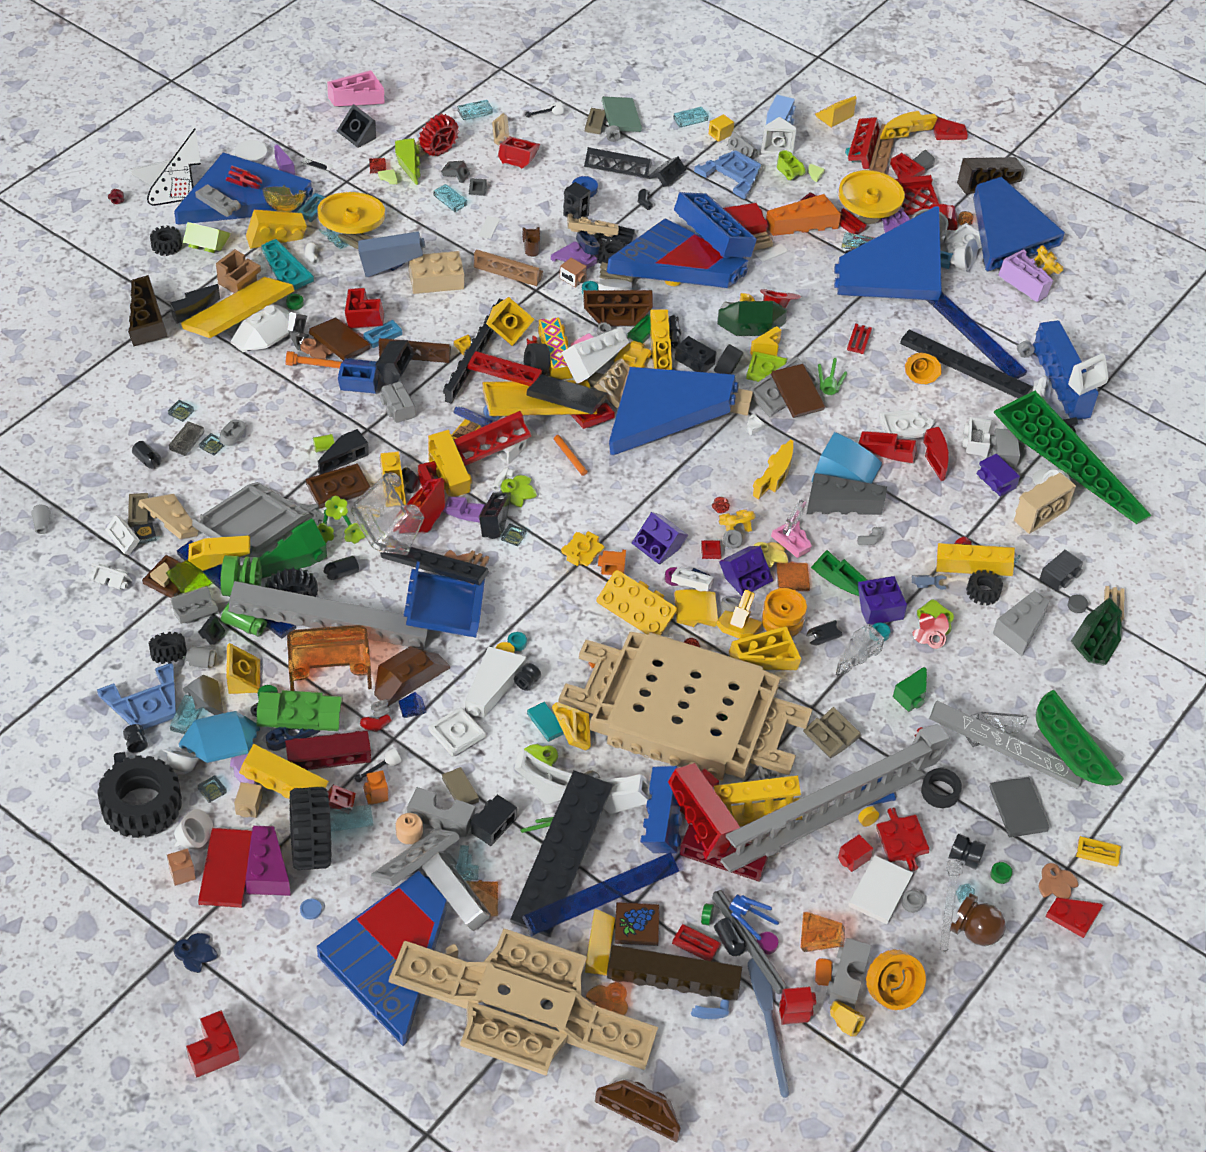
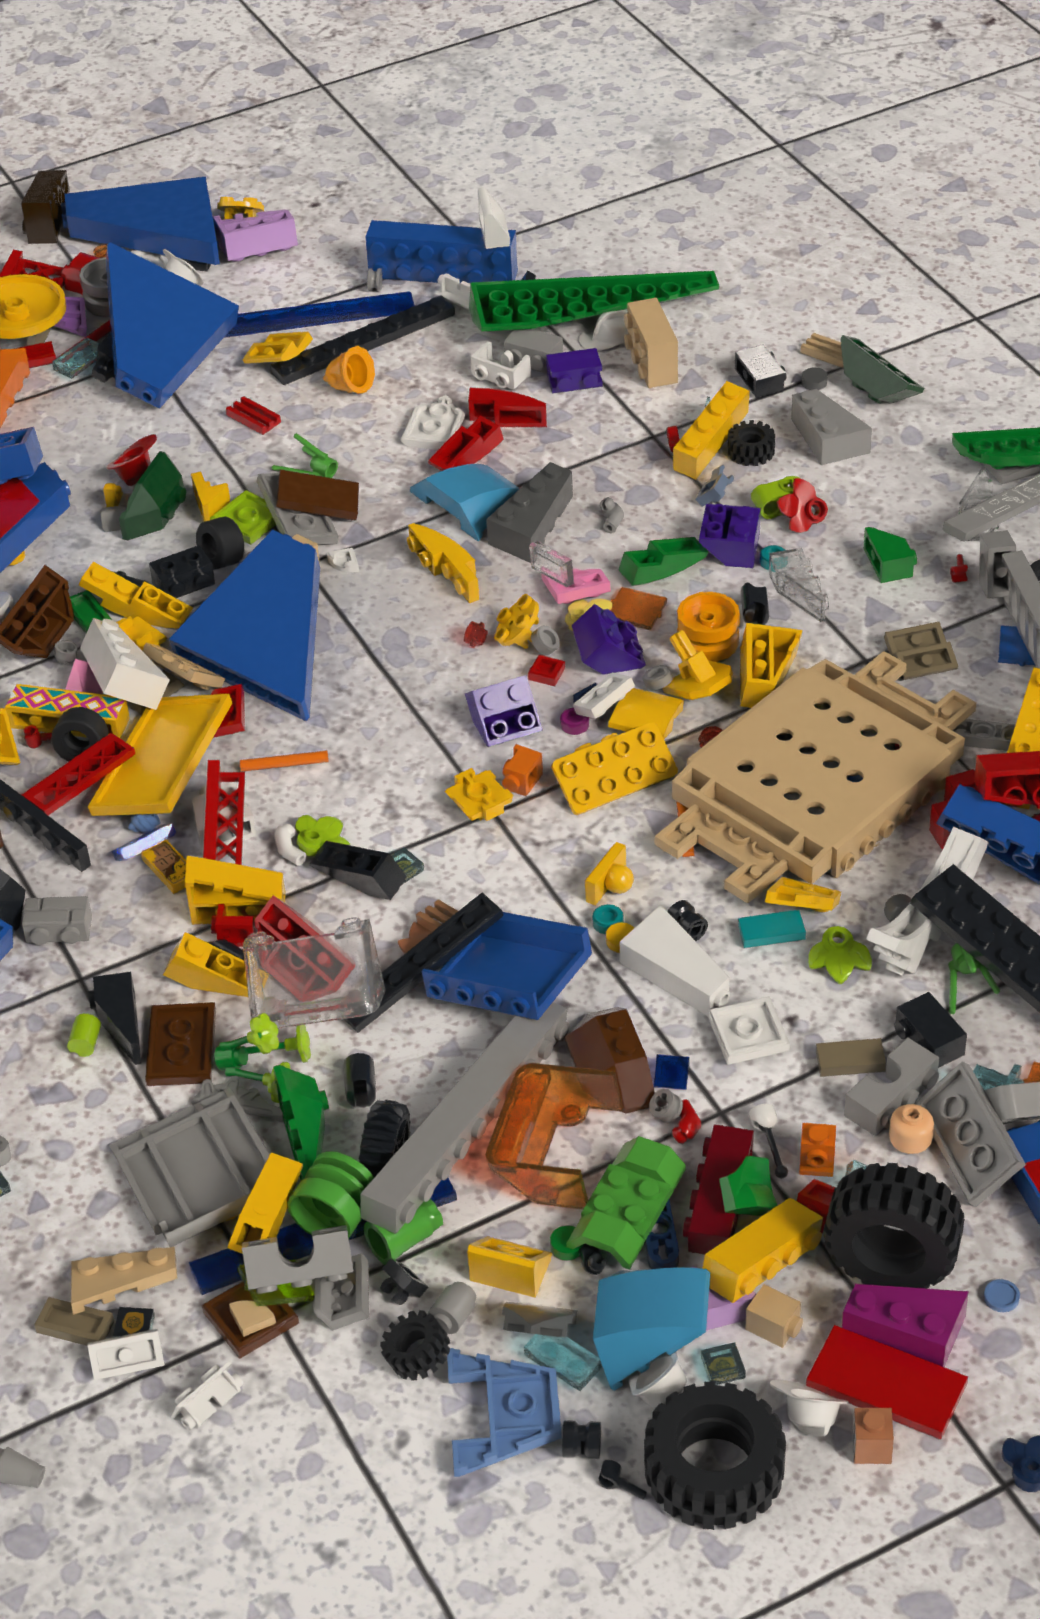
camera: 60 degrees left, 5 degrees down
medium lavender slope [443,496,485,523] -> none
black tile [527,374,607,414] -> none
none -> yellow slope [242,331,313,364]
none -> light grey arch [242,1225,354,1293]
none -> yellow tile [585,842,634,906]
none -> green slope [719,1156,778,1216]

